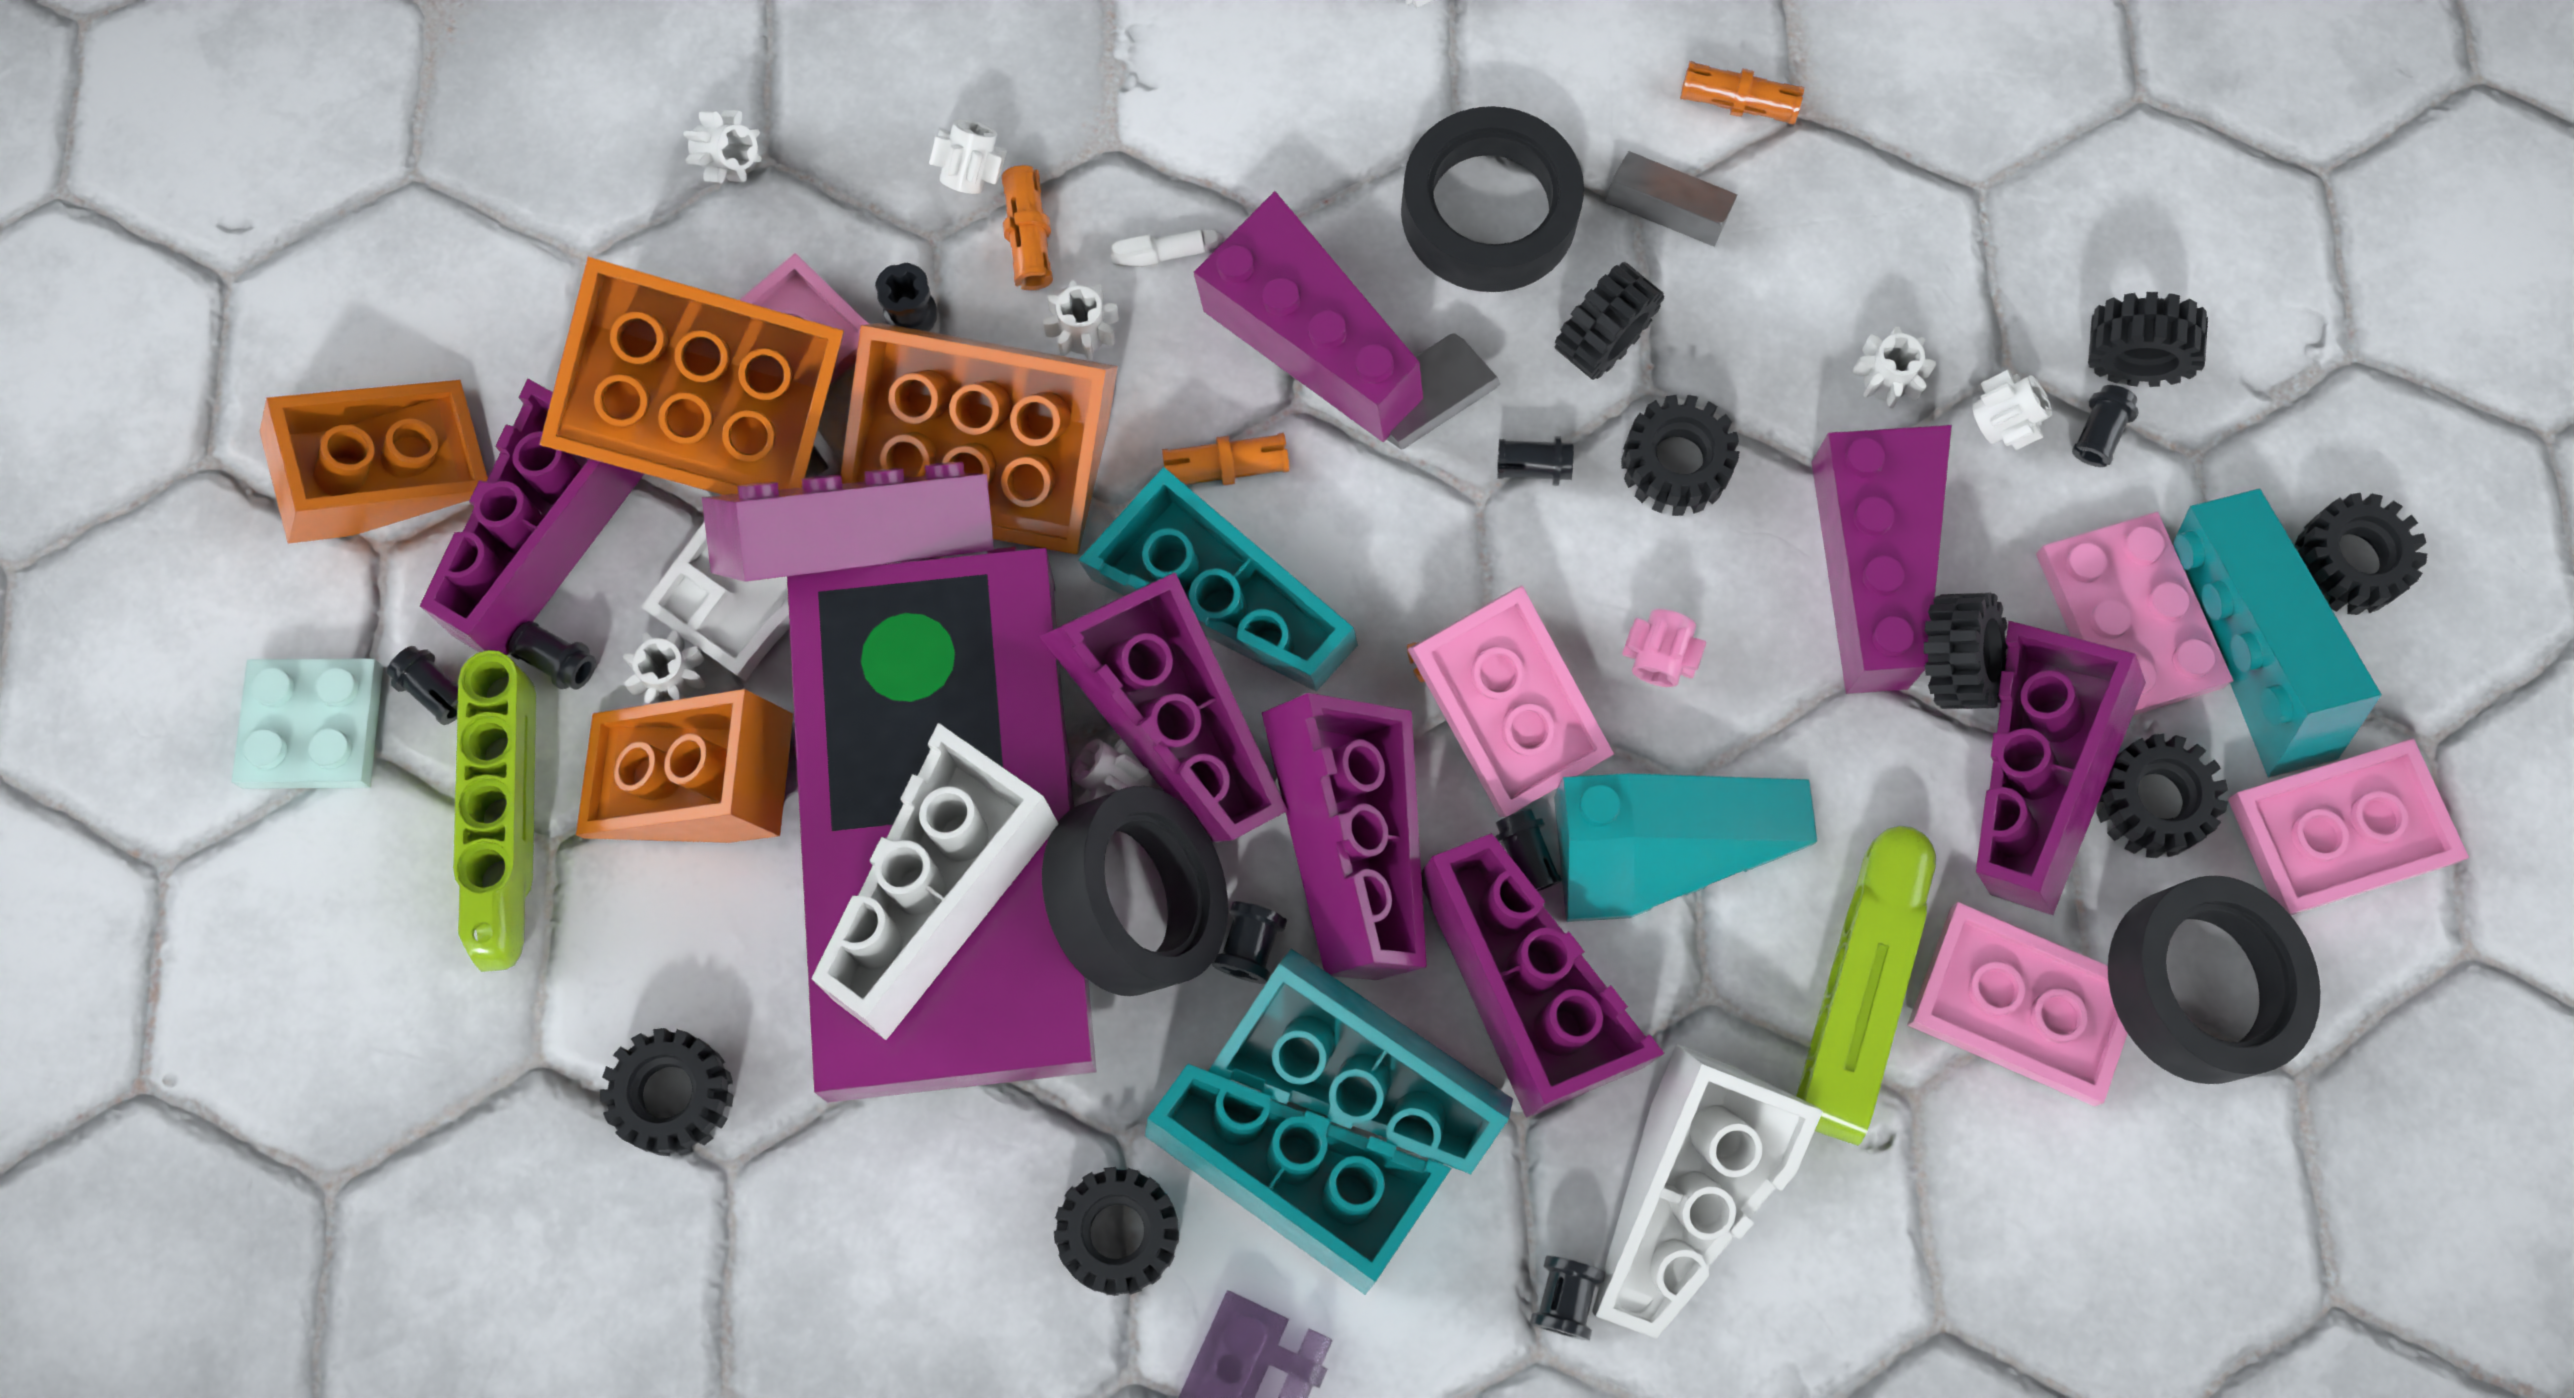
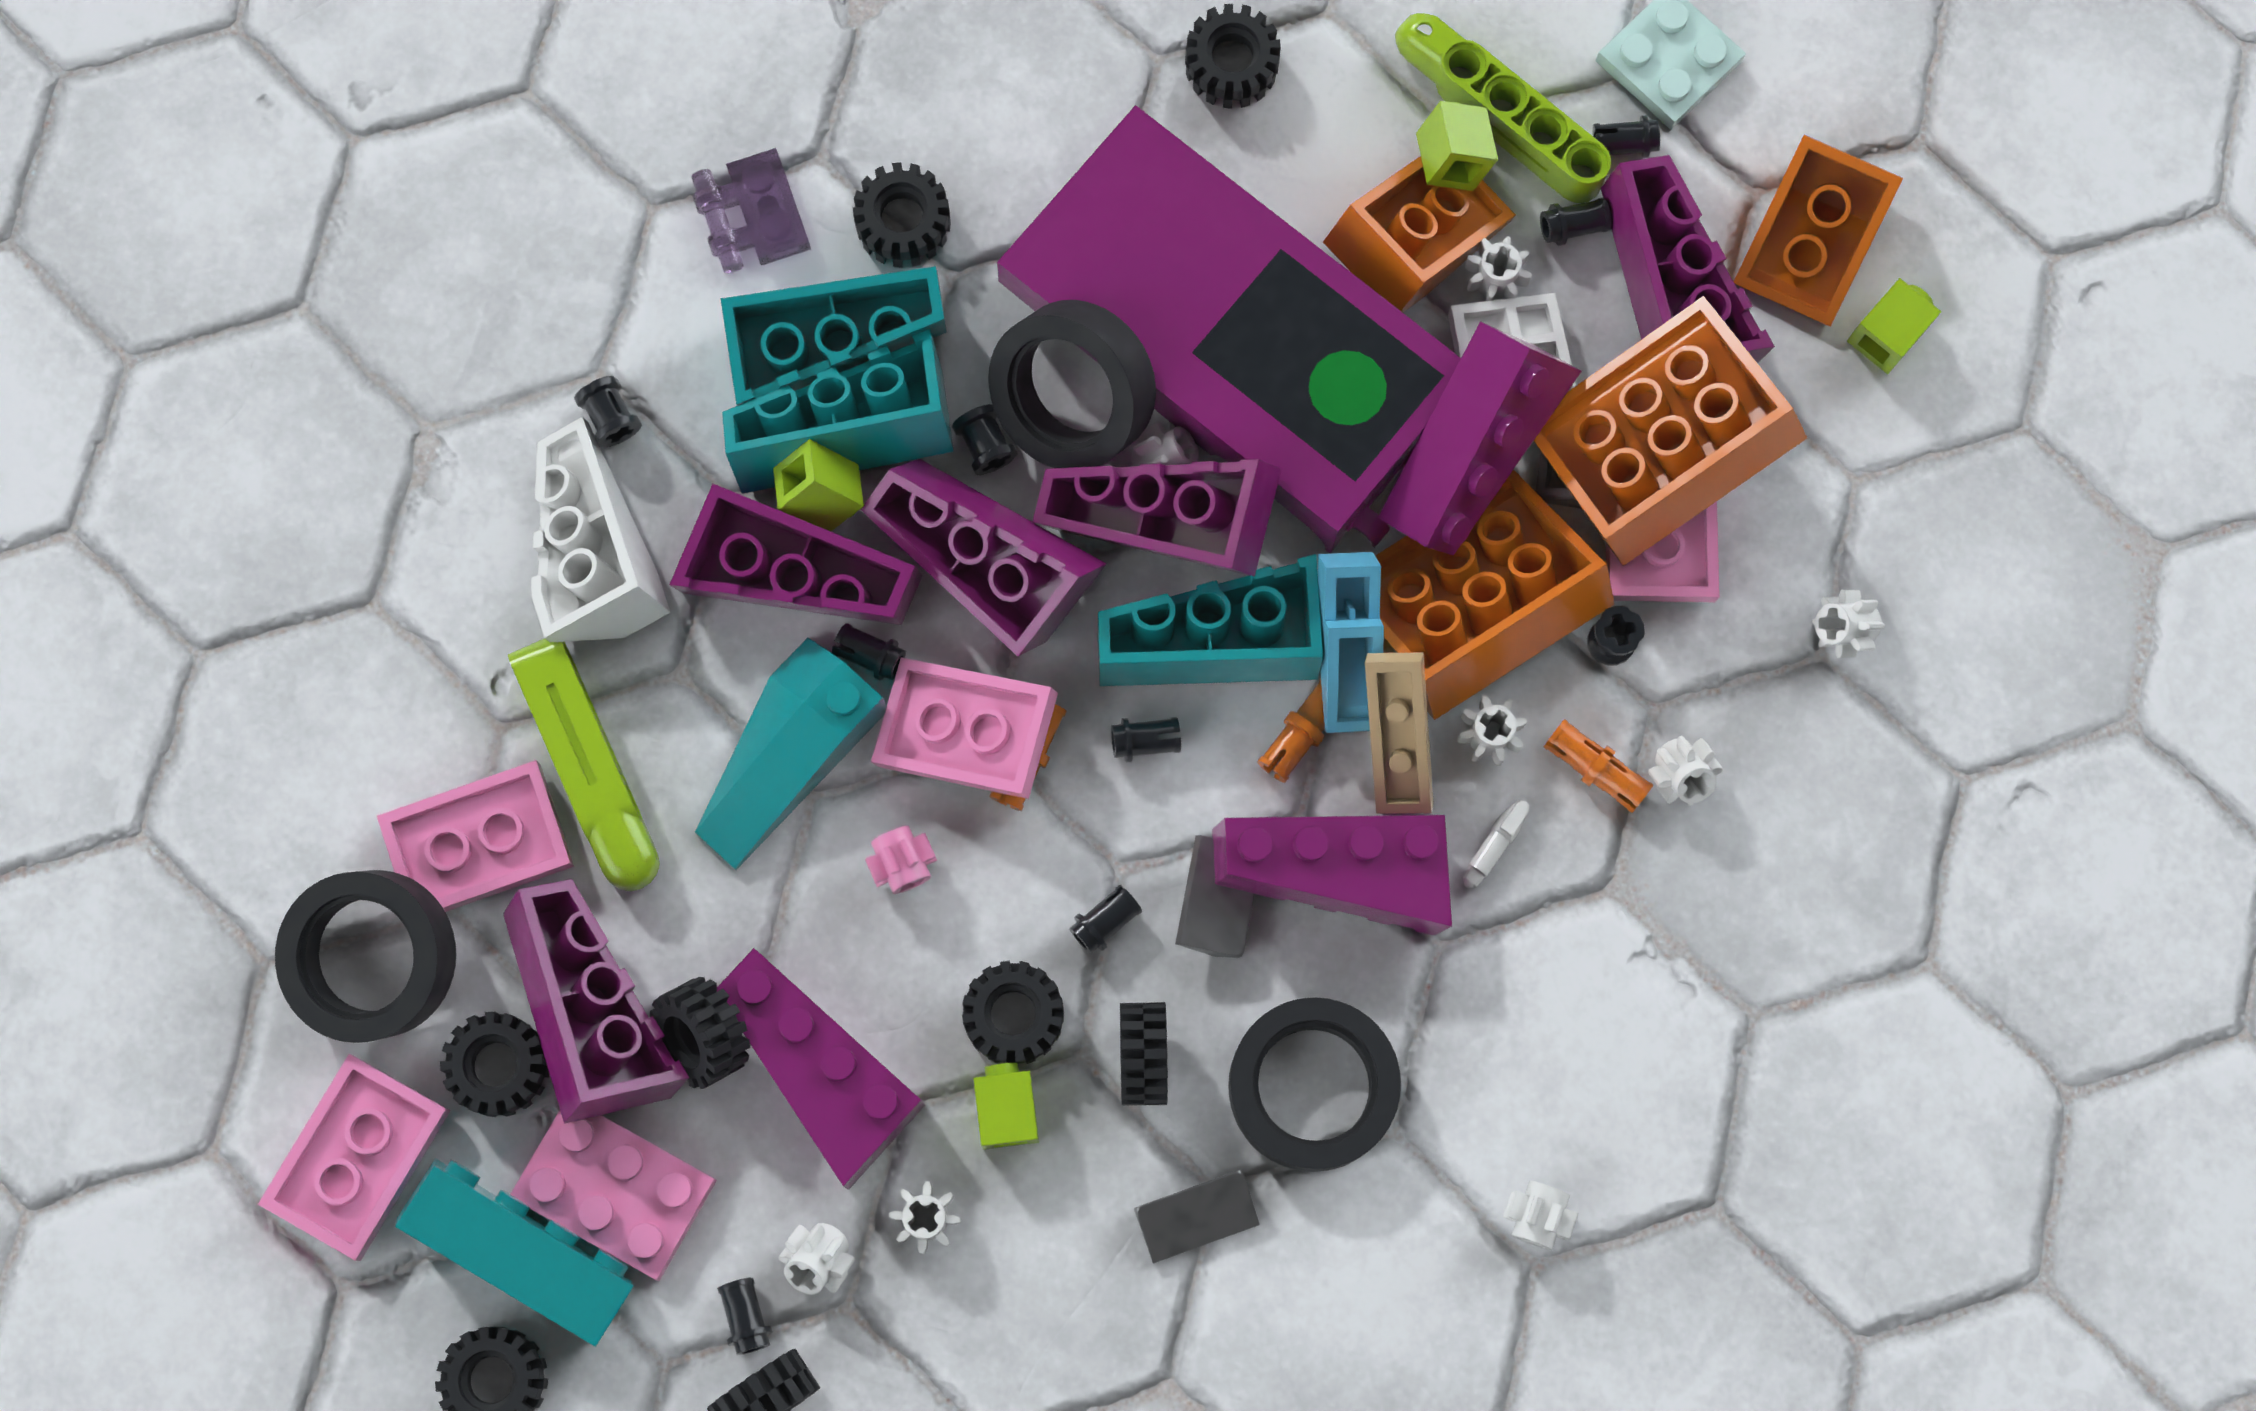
camera: 135 degrees right, 5 degrees up
white wedge [811,723,1058,1040] -> none
orange pin [1680,61,1805,125] -> none
none -> lime brick [773,439,864,532]
none -> lime brick [973,1063,1039,1150]
none -> black pin [1111,717,1181,762]
none -> medium azure slope [1318,552,1384,733]
none -> tan plate [1365,652,1433,814]
none -> lime brick [1416,101,1498,191]
none -> lime brick [1847,278,1942,374]

